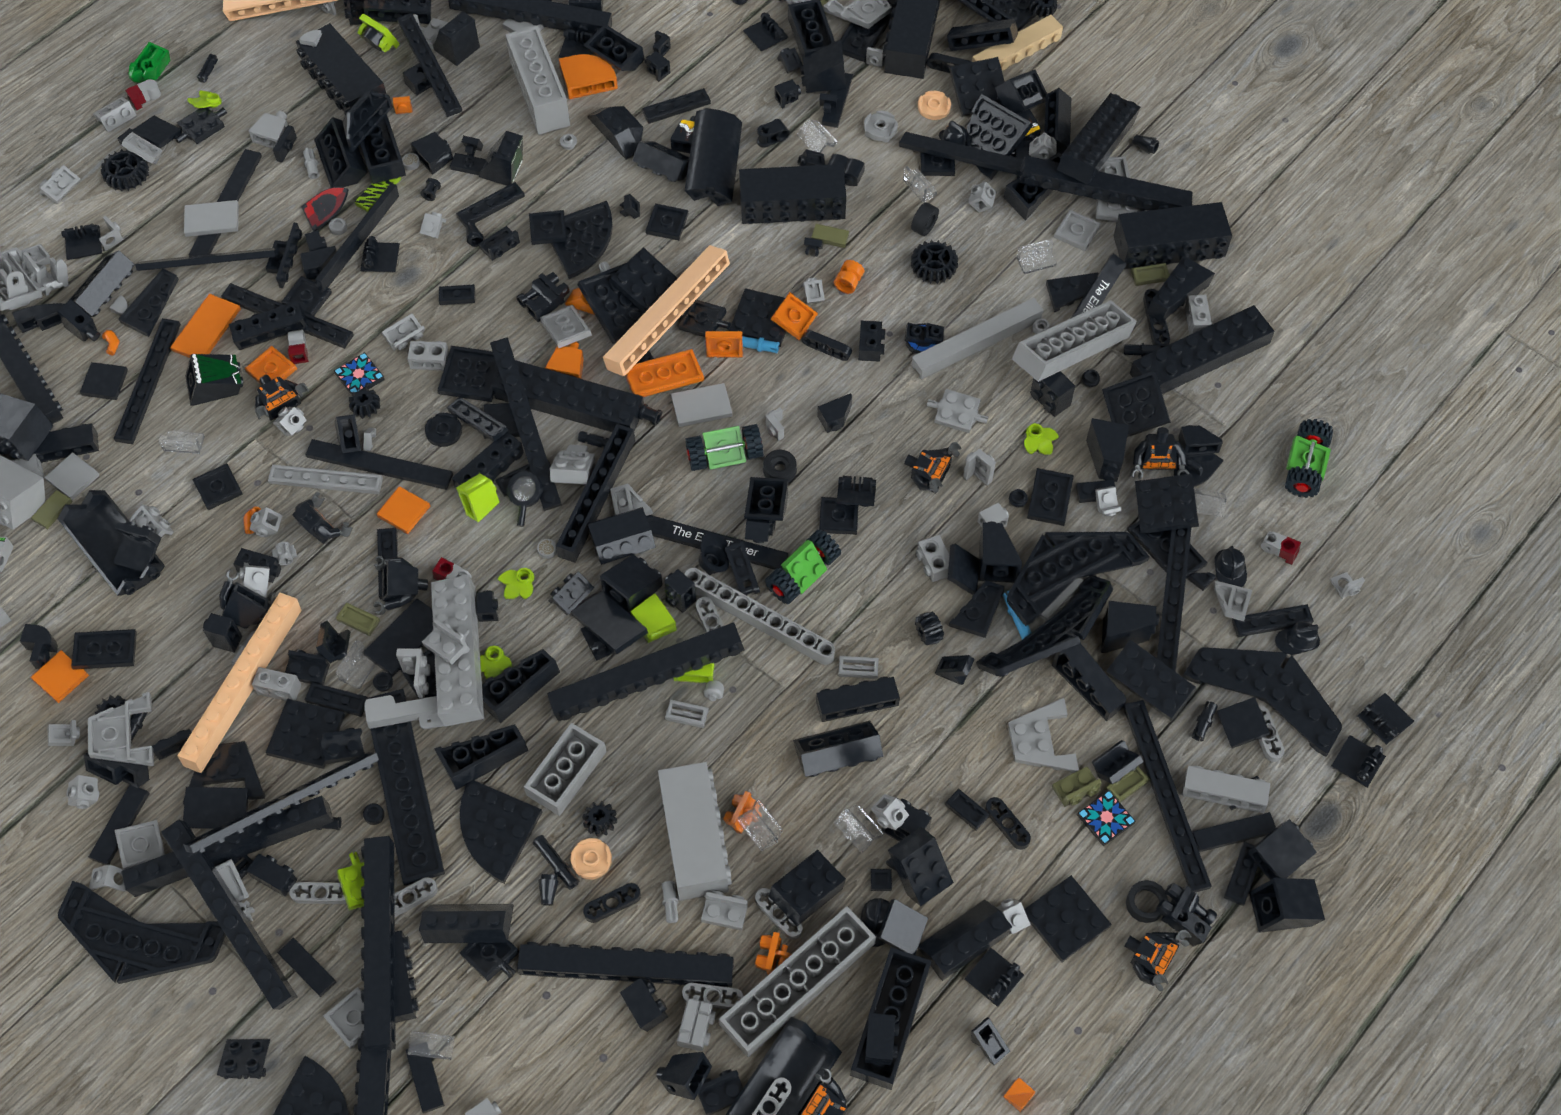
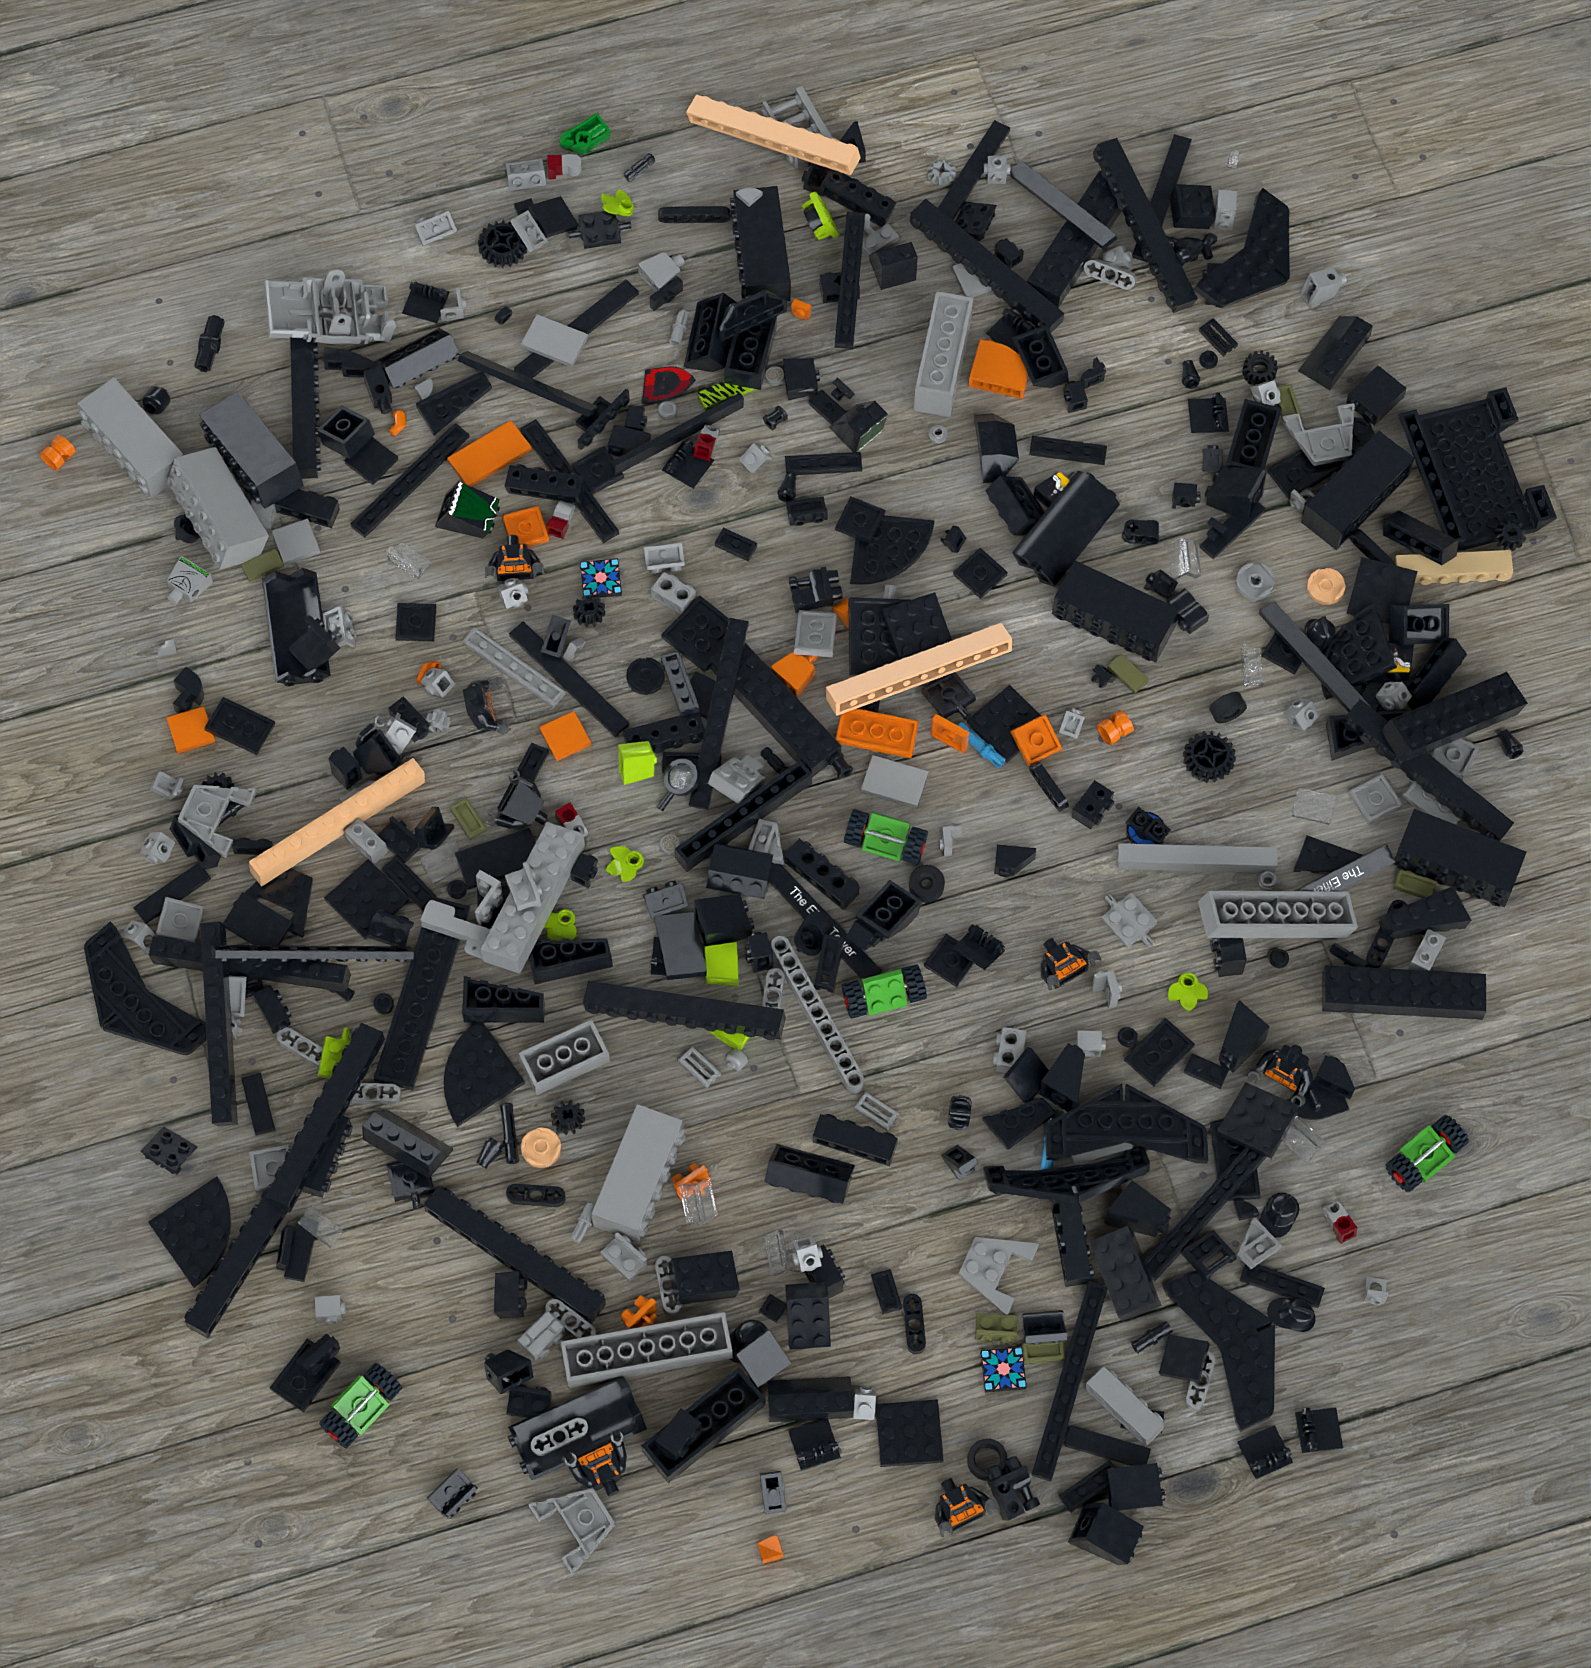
camera: 30 degrees right, 5 degrees up
light grey bracket [1095,486,1121,516] -> none
black plate [1102,370,1171,437] -> none
none -> black tile [276,1225,294,1271]
none -> black brick [317,405,375,459]
none -> black tile [494,306,512,325]
none -> black beam [658,206,730,223]
none -> dark red leg [693,424,720,461]
none -> black brick [784,838,860,910]
none -> black cone [1182,360,1200,389]
none -> black plate [1182,1230,1237,1281]

